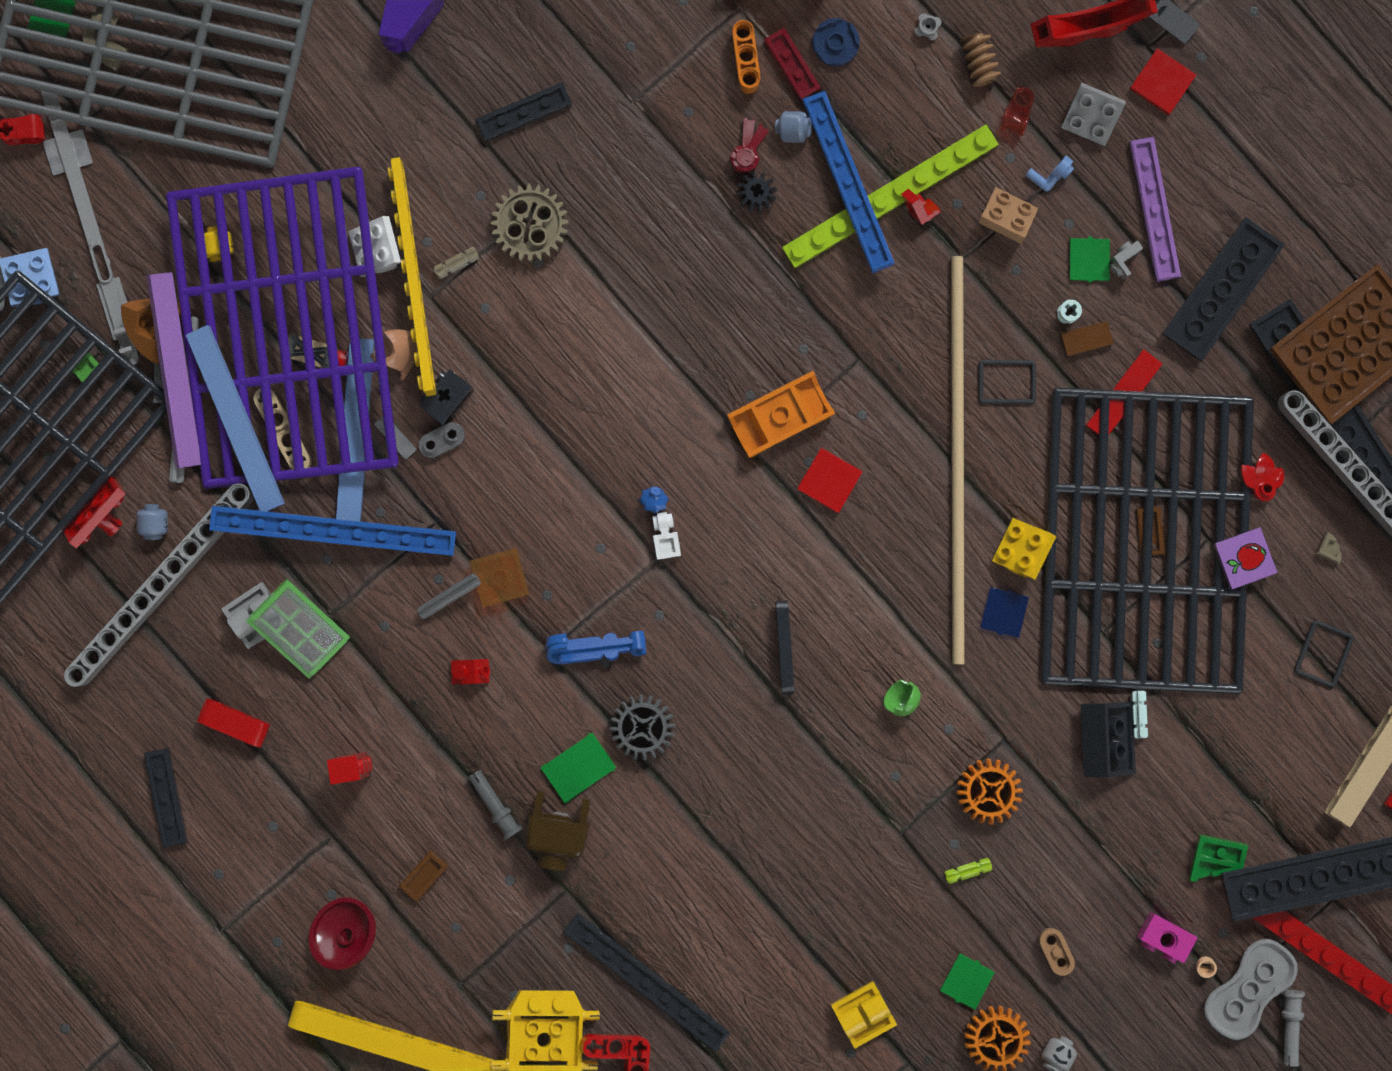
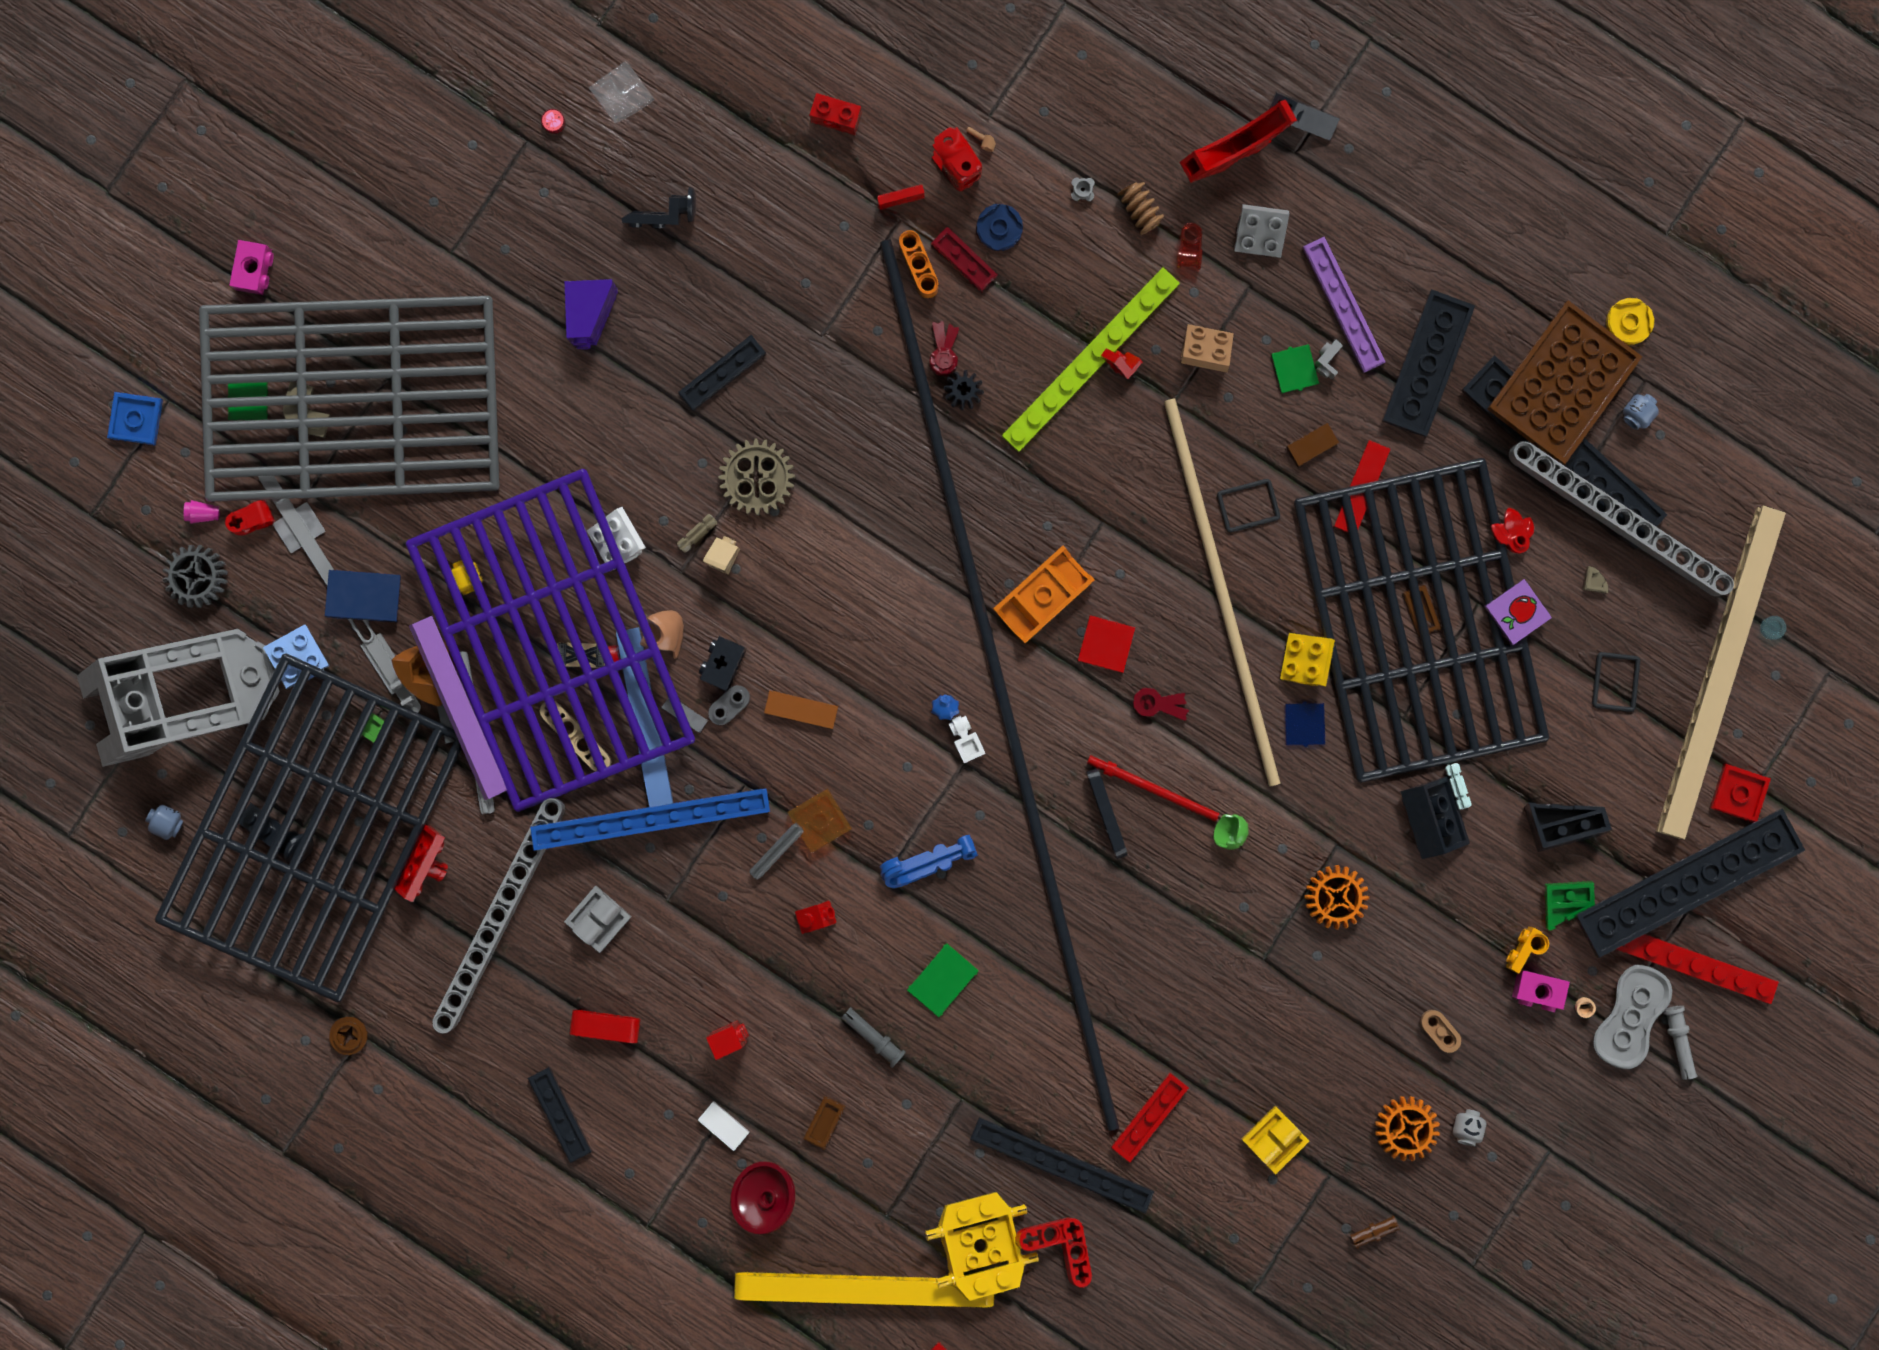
camera: 15 degrees left, 0 degrees up
sand blue head [136,504,168,540] -> none
medium blue tile [186,325,285,511] -> none
clear piece [246,579,350,678] -> none
yellow plate [388,157,437,396] -> none
dark brown piece [526,789,591,871] -> none
dark grey gear [610,695,675,760] -> none
sand blue head [775,111,812,143] -> none
blue tile [803,91,895,274] -> none
green piece [940,953,995,1010] -> none
lime axle [945,858,992,884] -> none
medium blue plate [1025,155,1074,191] -> none
light aqua bush [1057,300,1082,324] -> none
red tile [1129,48,1196,116] -> none
none -> dark blue tile [325,570,401,623]
none -> white tile [698,1101,749,1151]
none -> tan slope [703,536,740,574]
none -> dark orange tile [764,690,839,729]
none -> black piece [880,239,1119,1131]
none -> red bar [1087,755,1219,822]
none -> red plate [1111,1072,1189,1162]
none -> dark red piece [1133,688,1189,721]
none -> light orange plate [1506,926,1549,973]
none -> black wedge [1524,803,1612,852]

